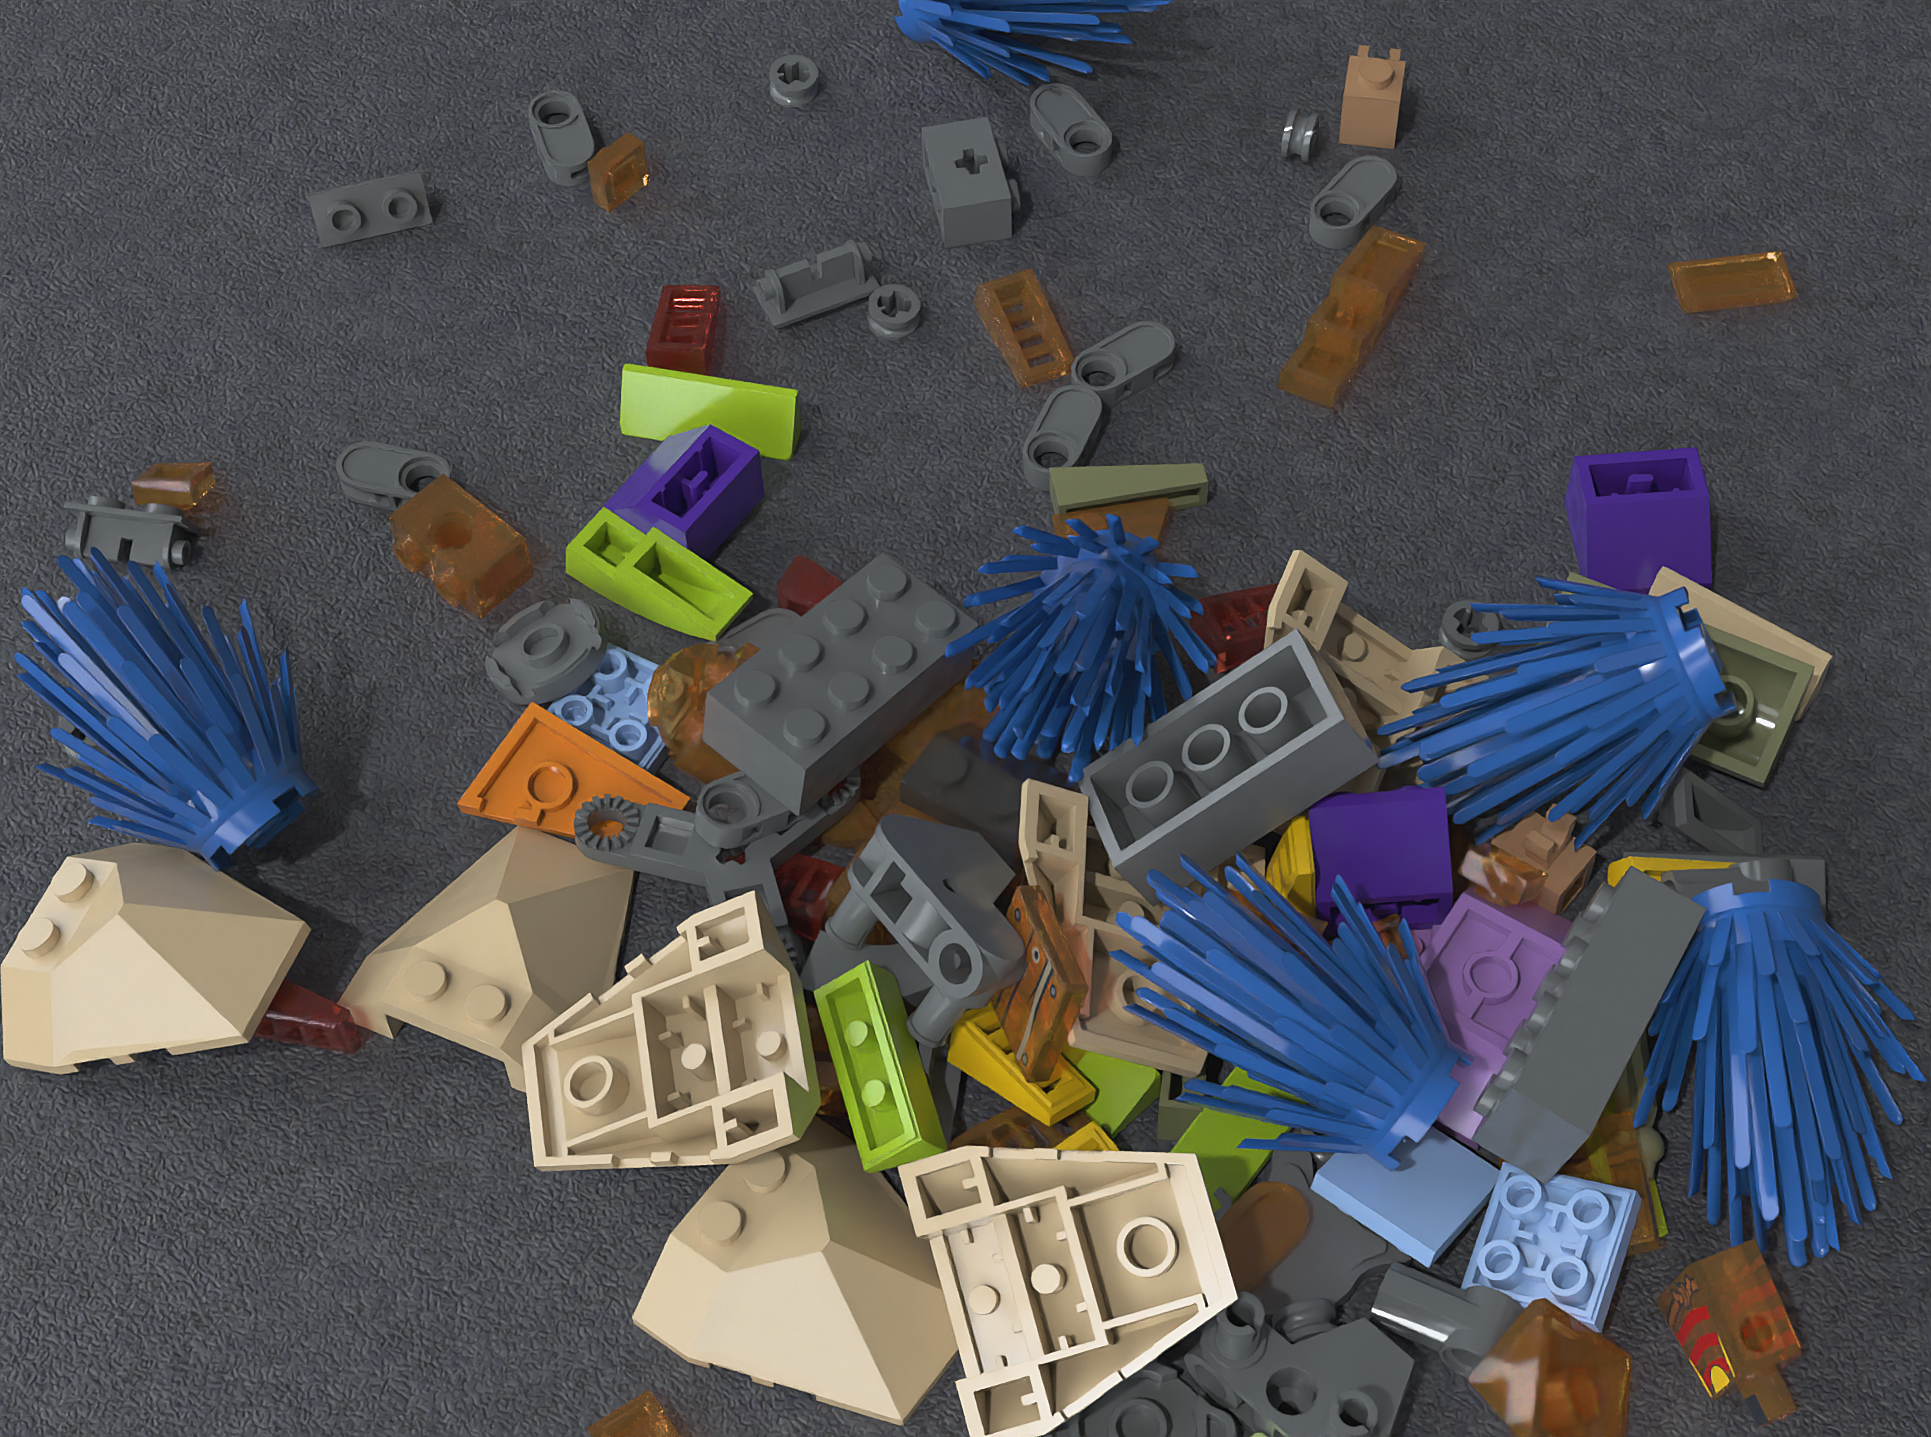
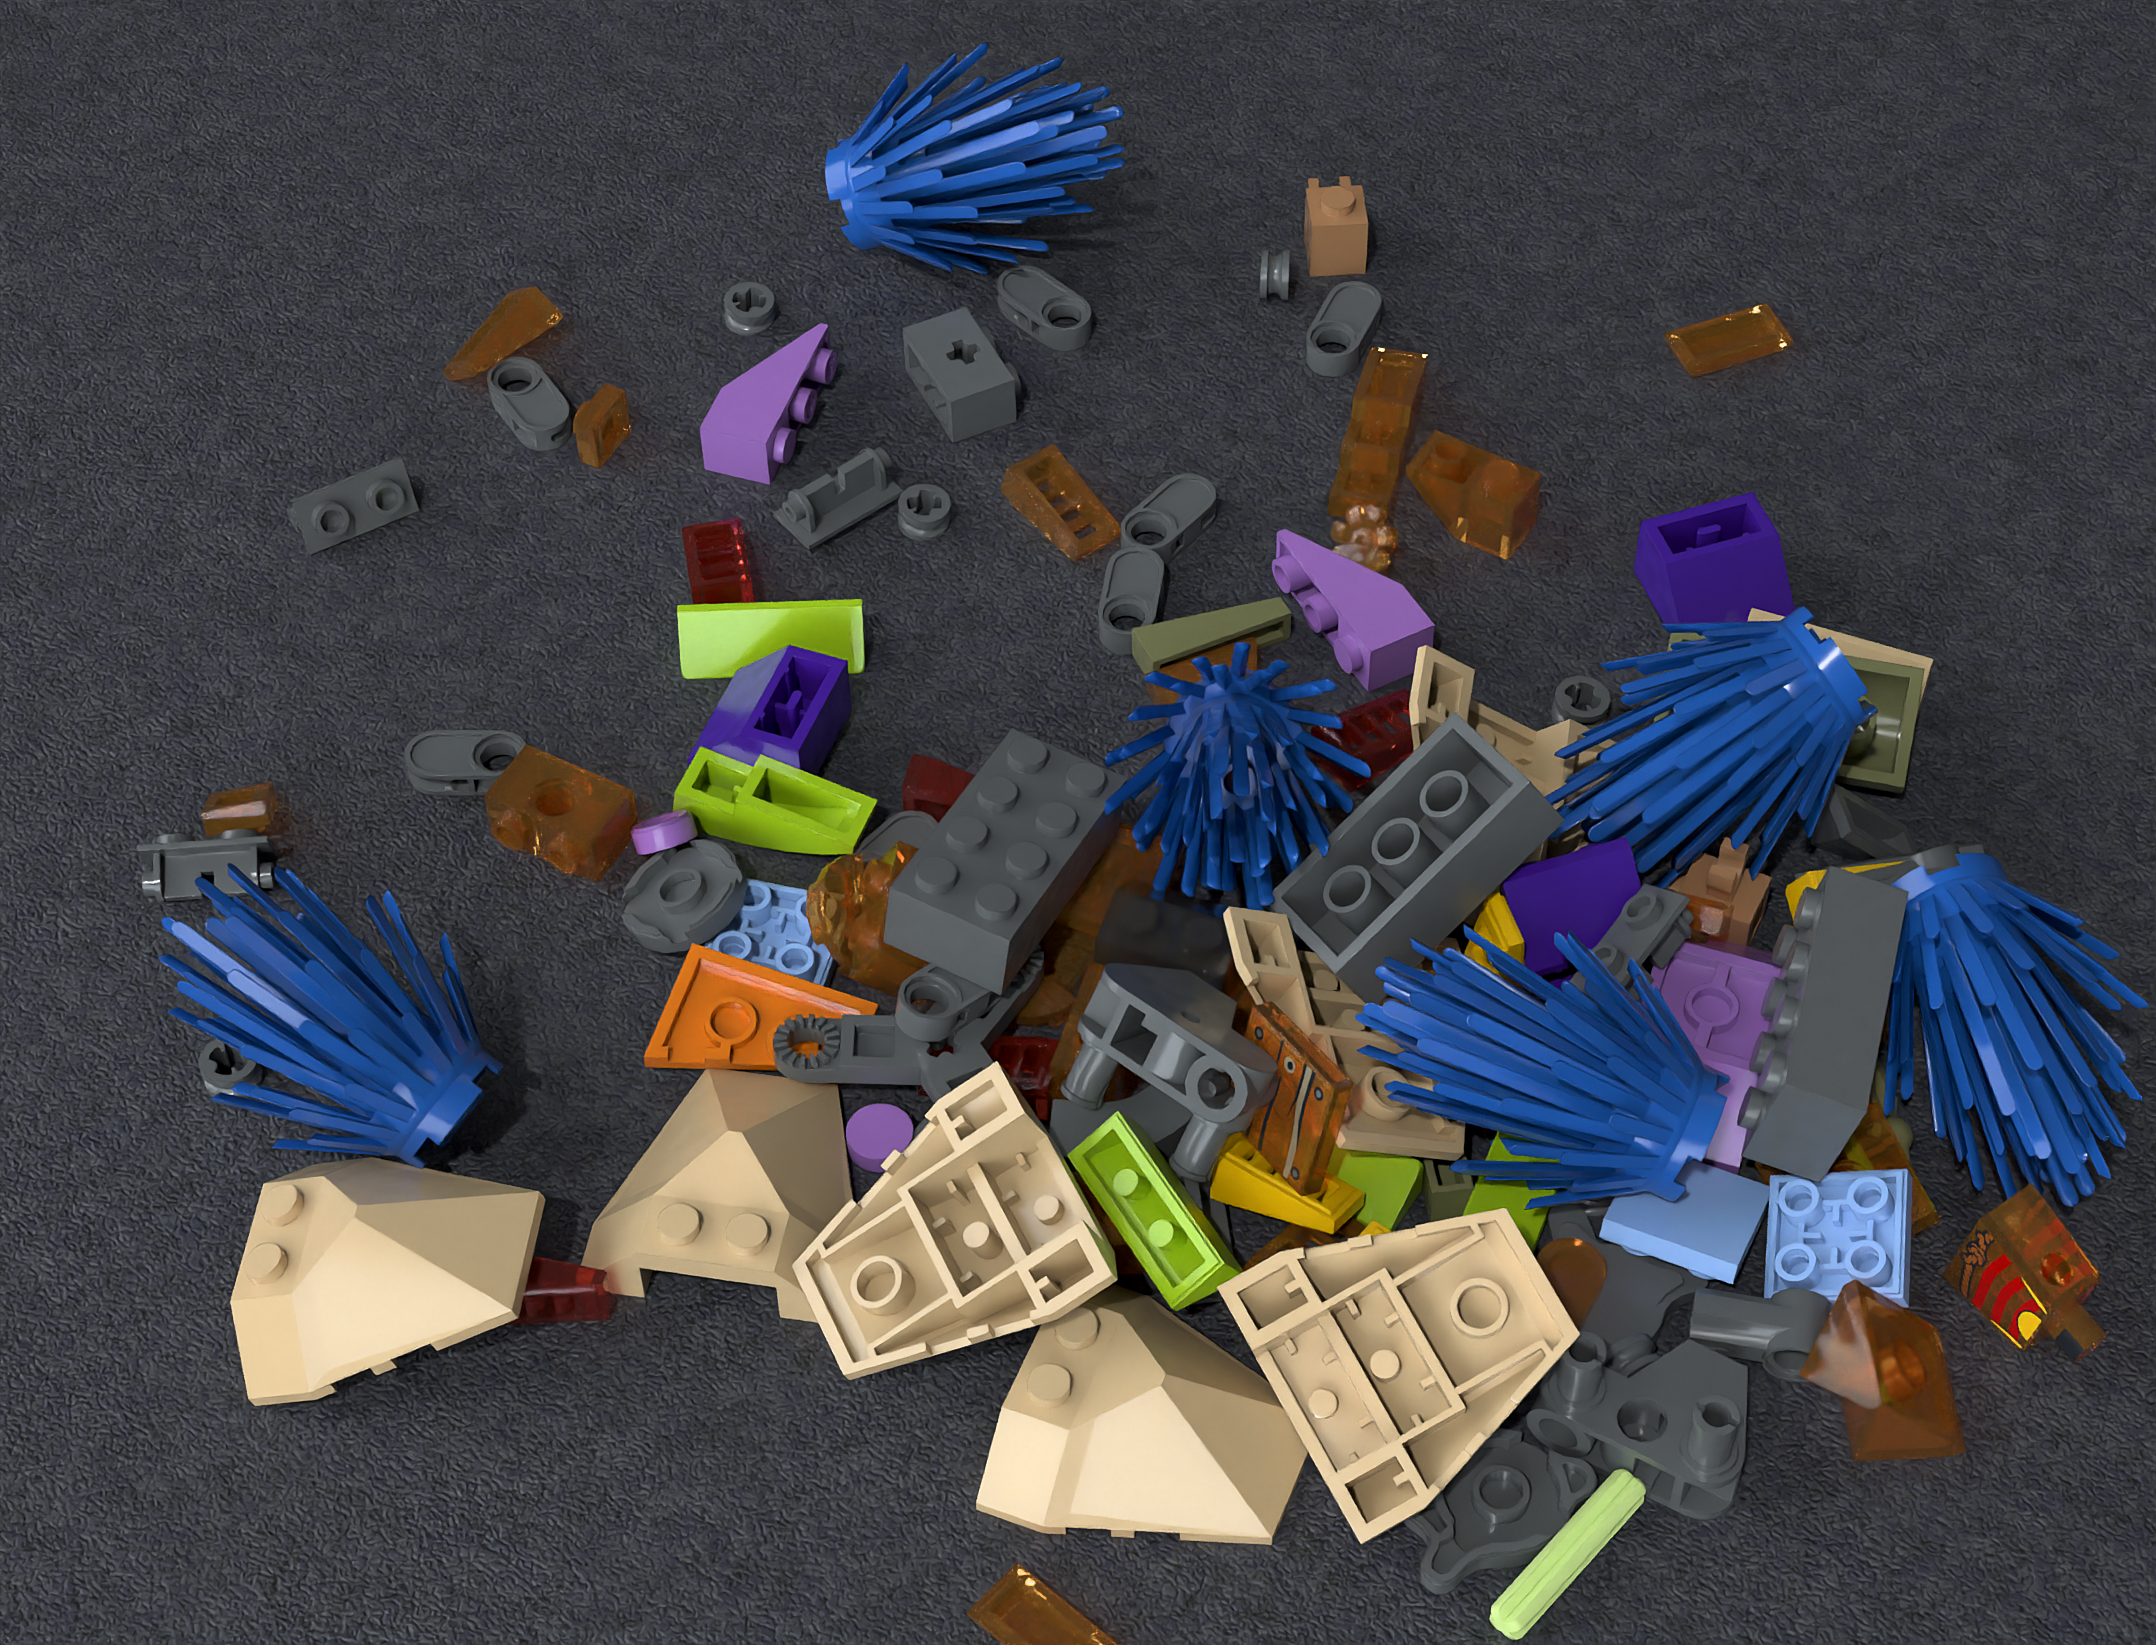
camera: 15 degrees left, 5 degrees down
none -> clear orange slope [442,286,563,382]
none -> medium lavender tile [630,810,698,854]
none -> medium lavender slope [700,323,837,485]
none -> medium lavender tile [846,1103,914,1172]
none -> medium lavender slope [1272,529,1434,692]
none -> clear orange plant [1331,503,1398,573]
none -> clear orange slope [1406,430,1541,561]
none -> dark grey hinge [1570,883,1694,1010]

